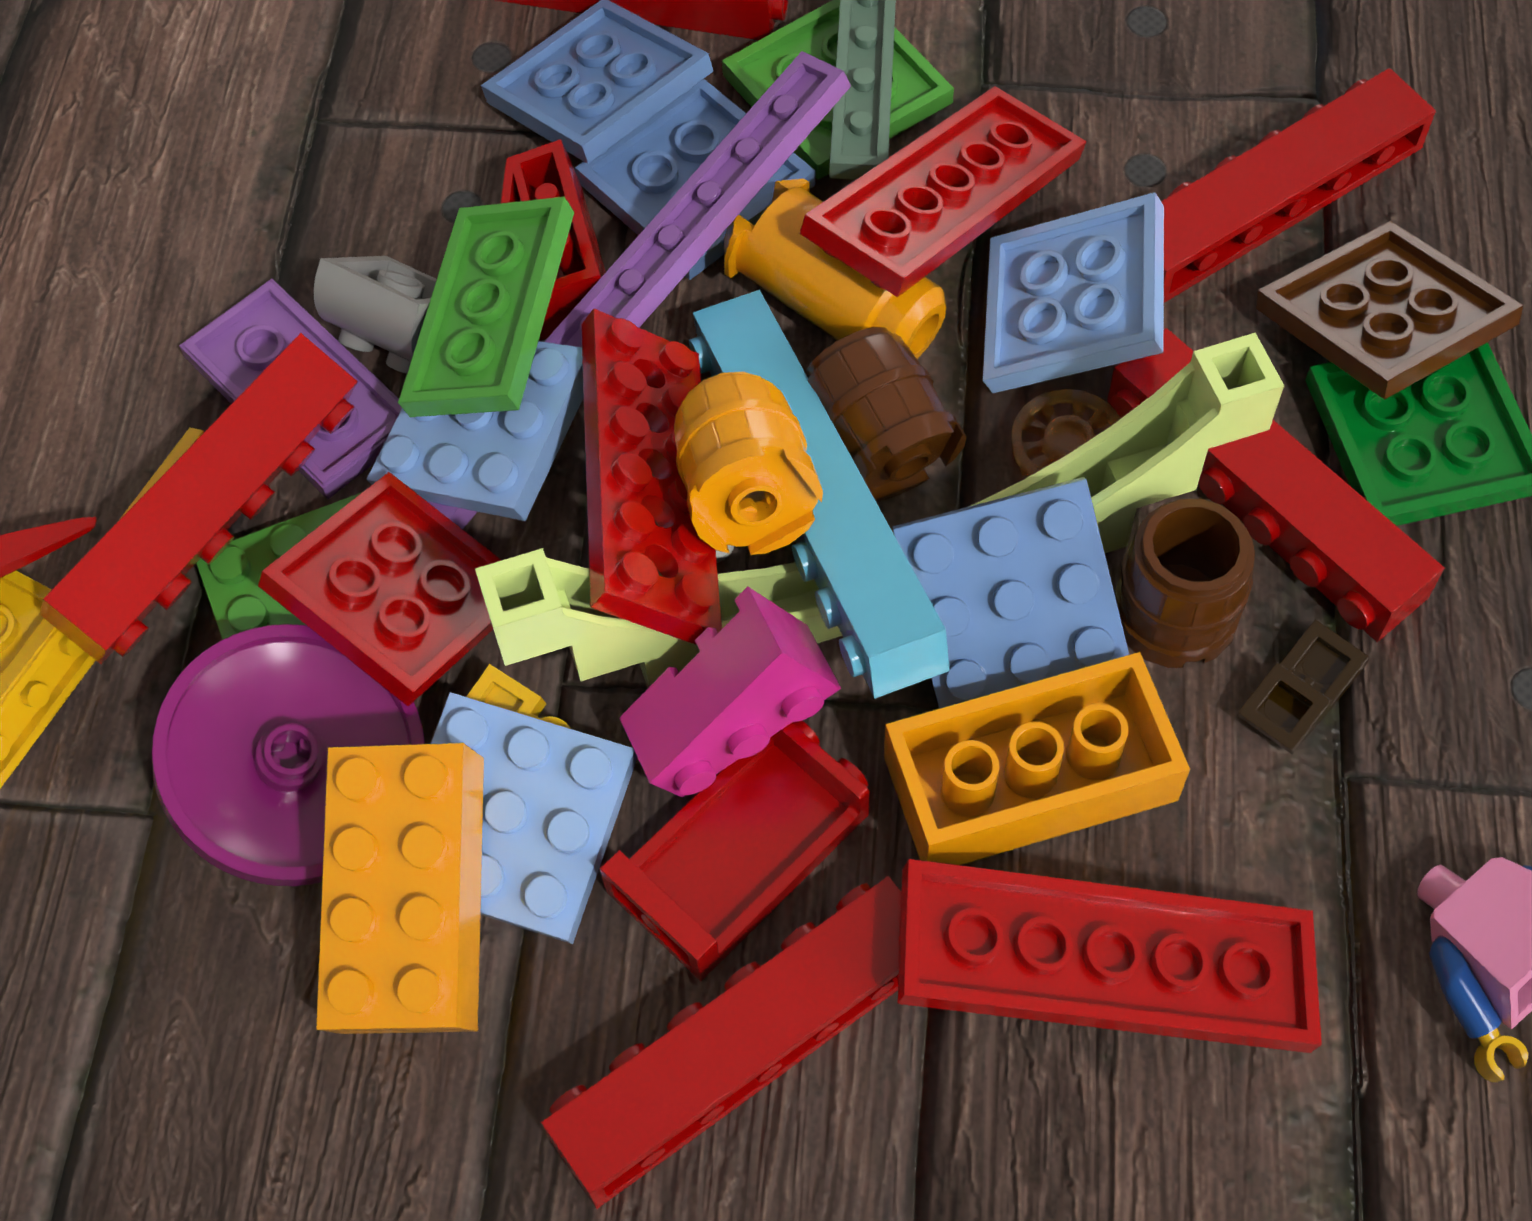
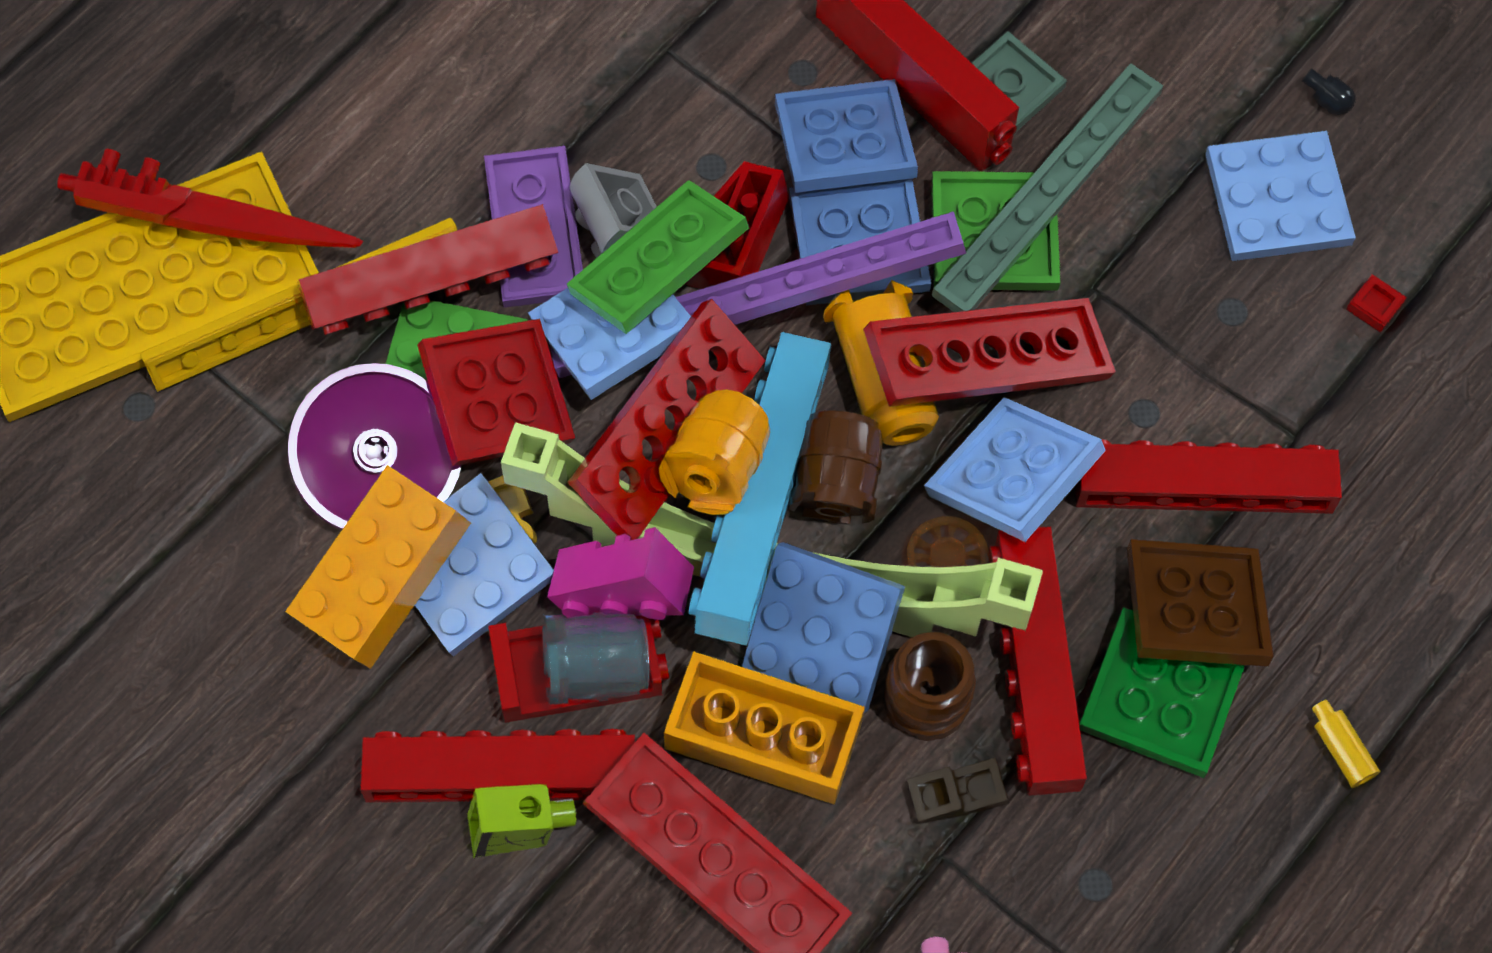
camera: 30 degrees right, 5 degrees up
none -> lime torso [467,784,576,858]
none -> clear light blue piece [542,612,649,704]

